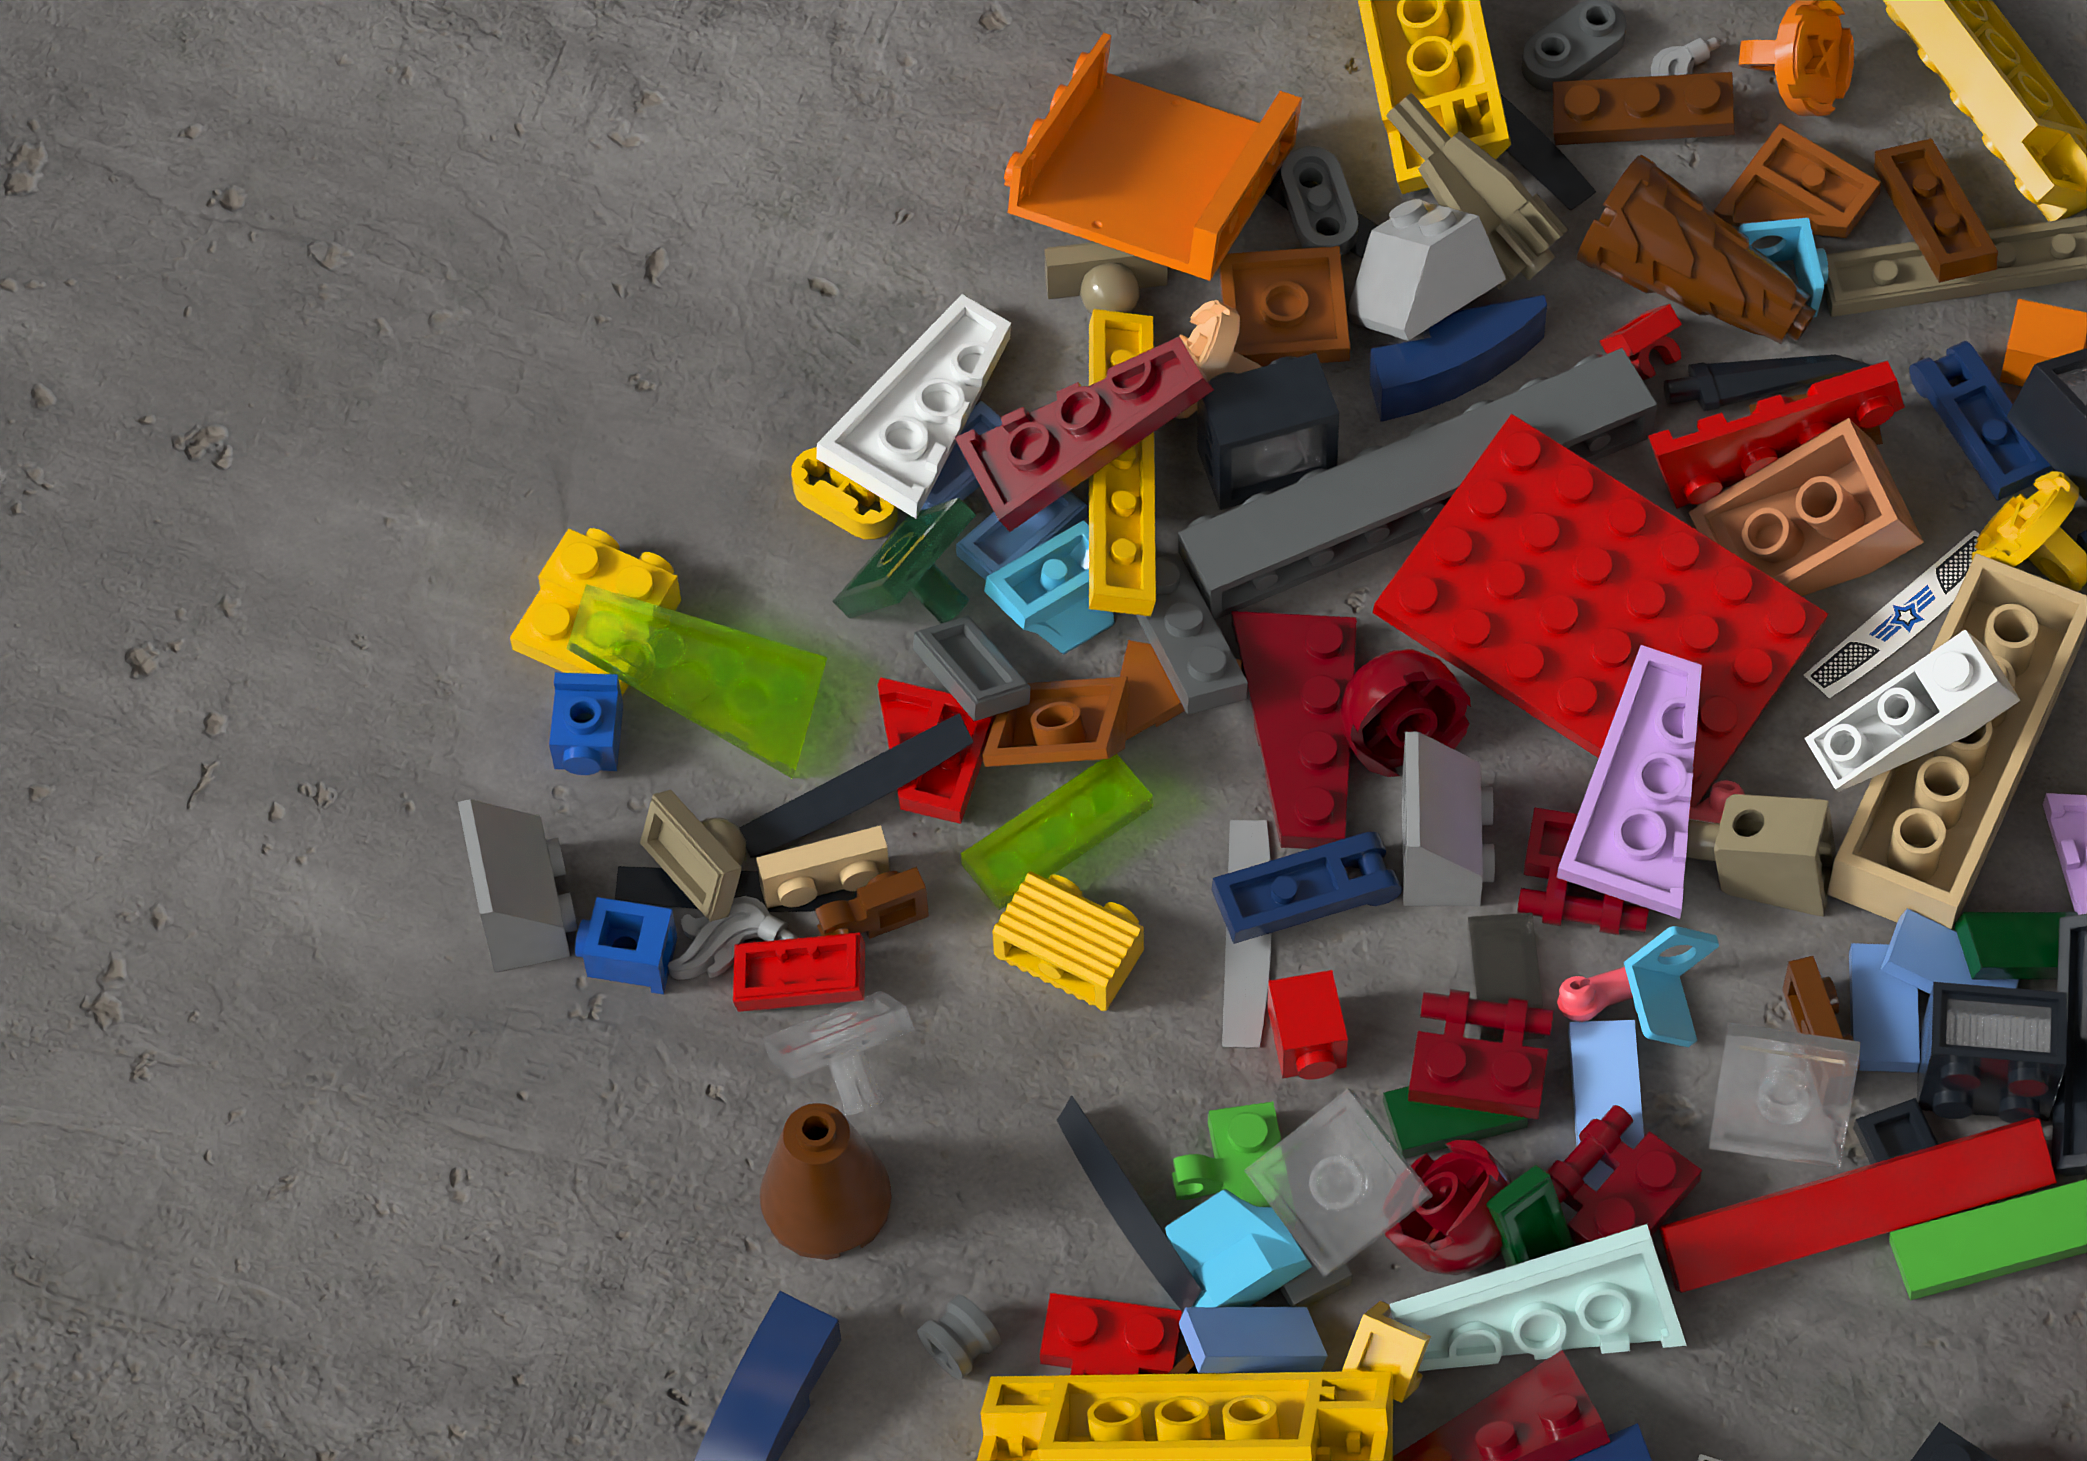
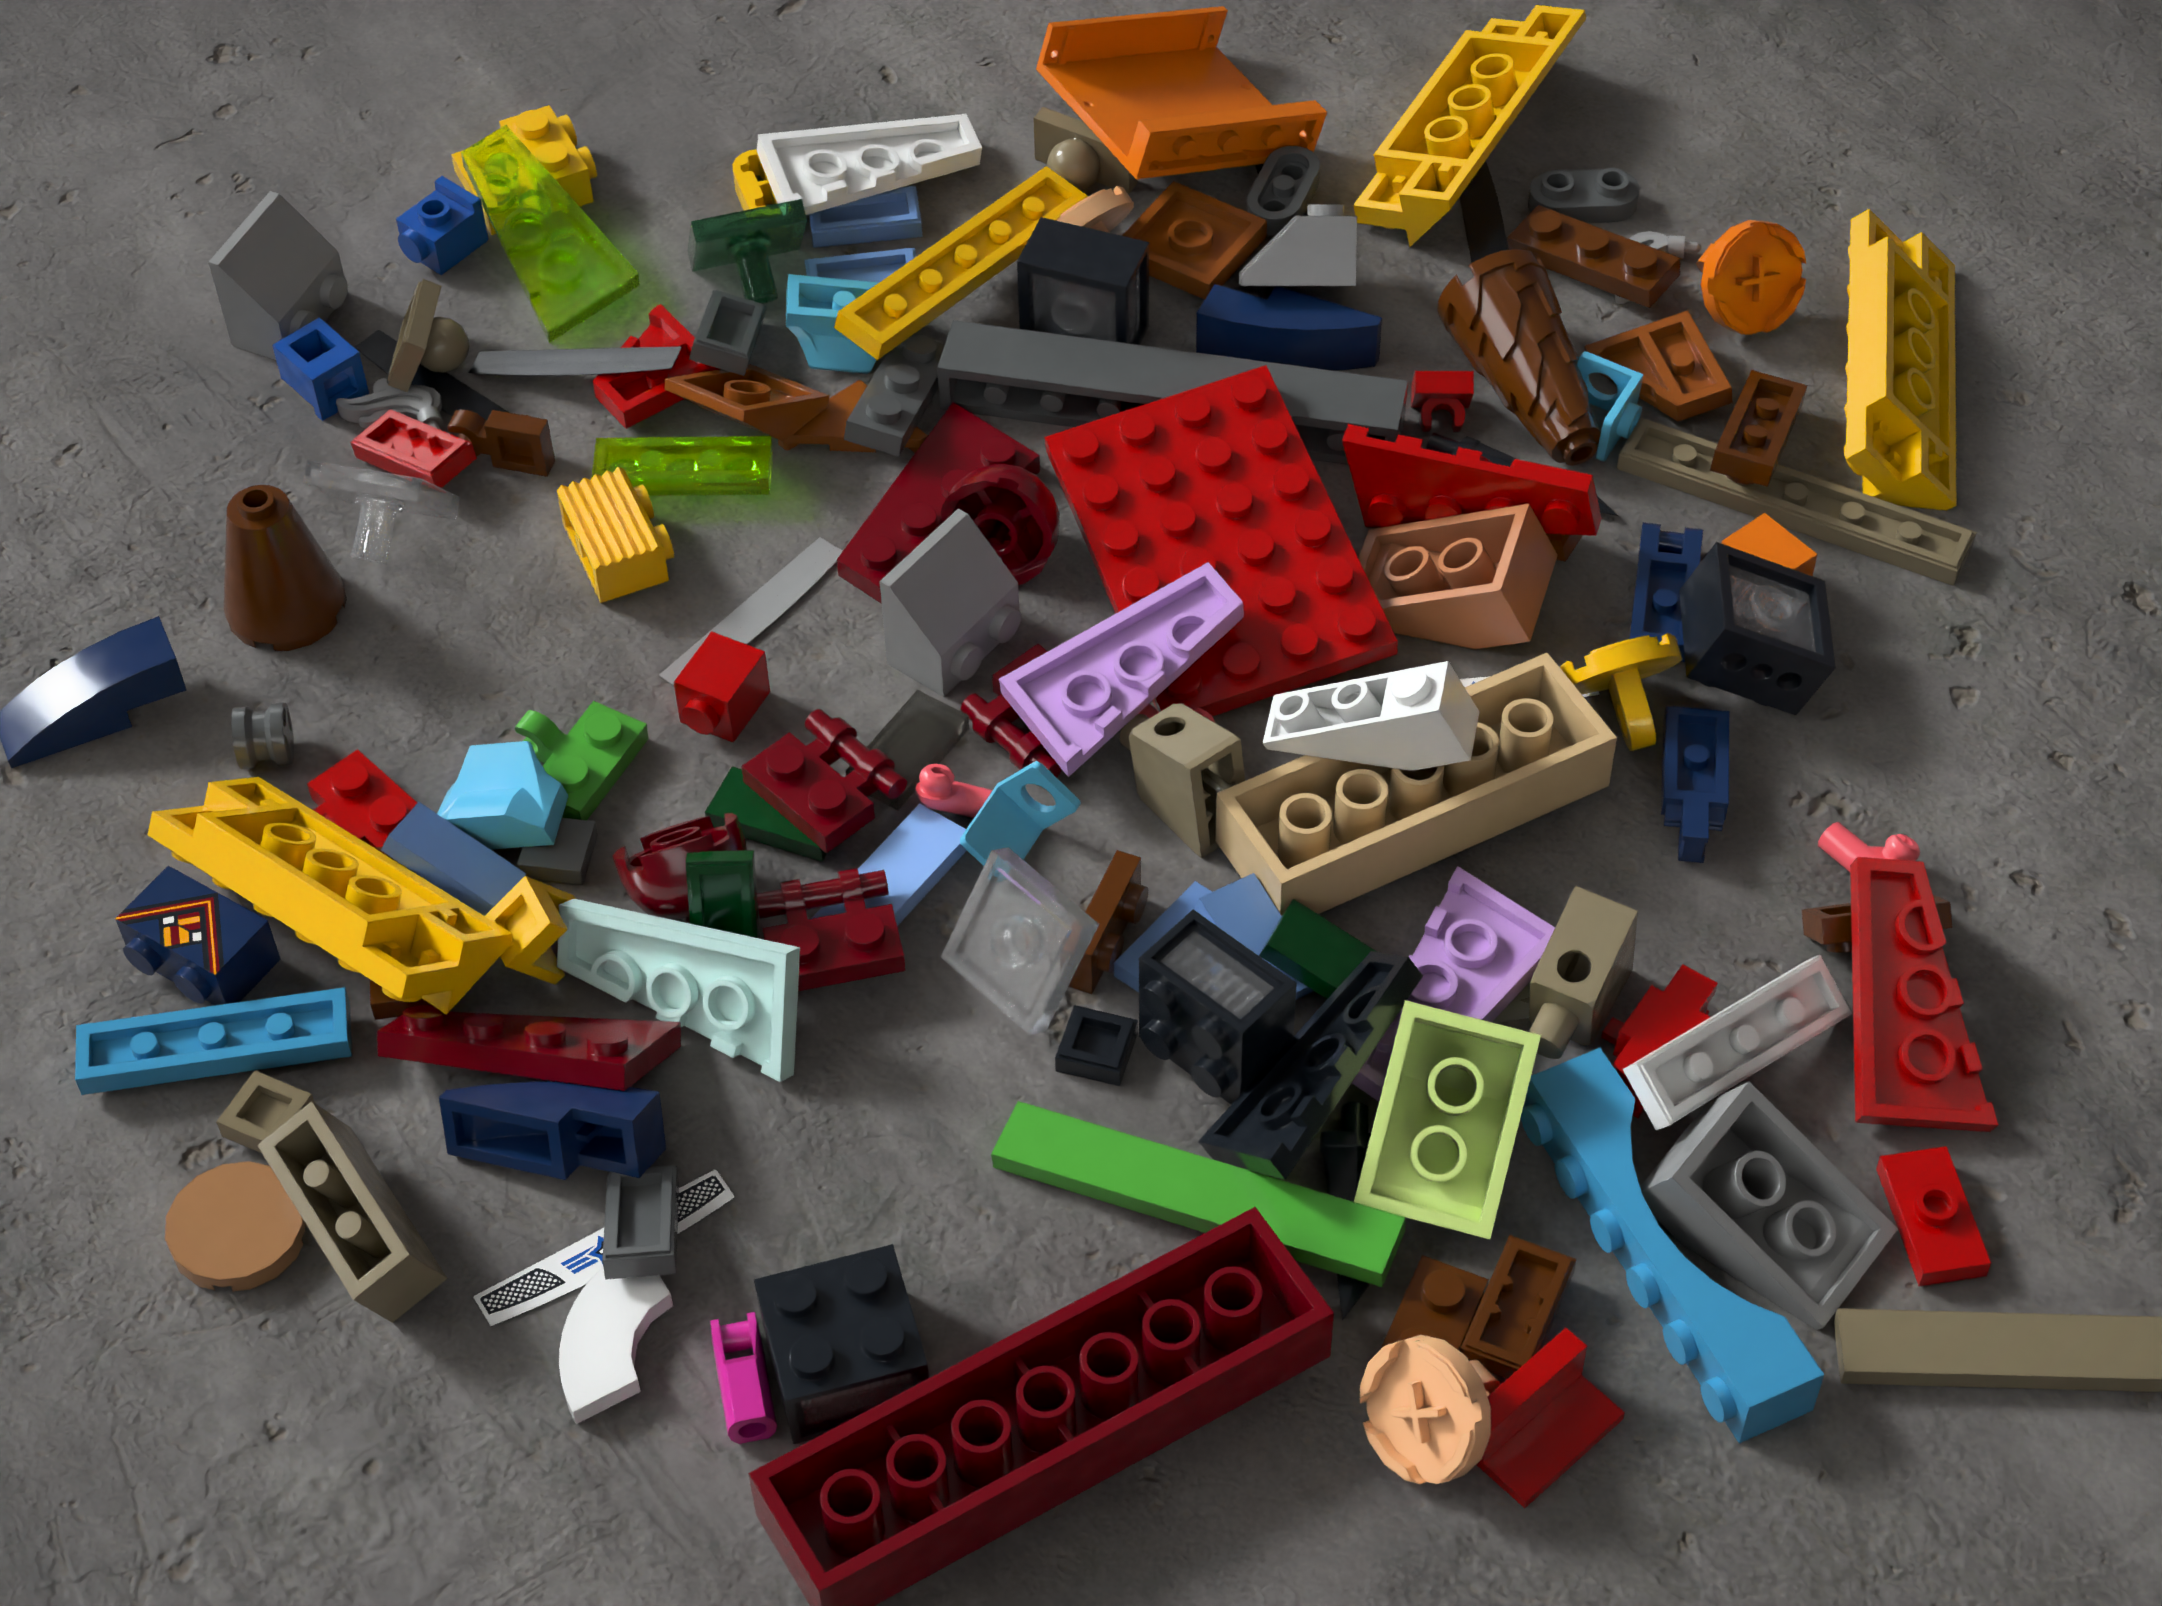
camera: 35 degrees right, 10 degrees down
tan plate [756,825,890,909] -> none
dark red wing [955,337,1214,532] -> none
black sticker [1057,1096,1202,1312] -> none
dark blue plate [1211,832,1403,944] -> none
clear tile [1244,1089,1433,1277] -> none
dark tan piece [1386,92,1569,290] -> none
red tile [1659,1117,2057,1293] -> none

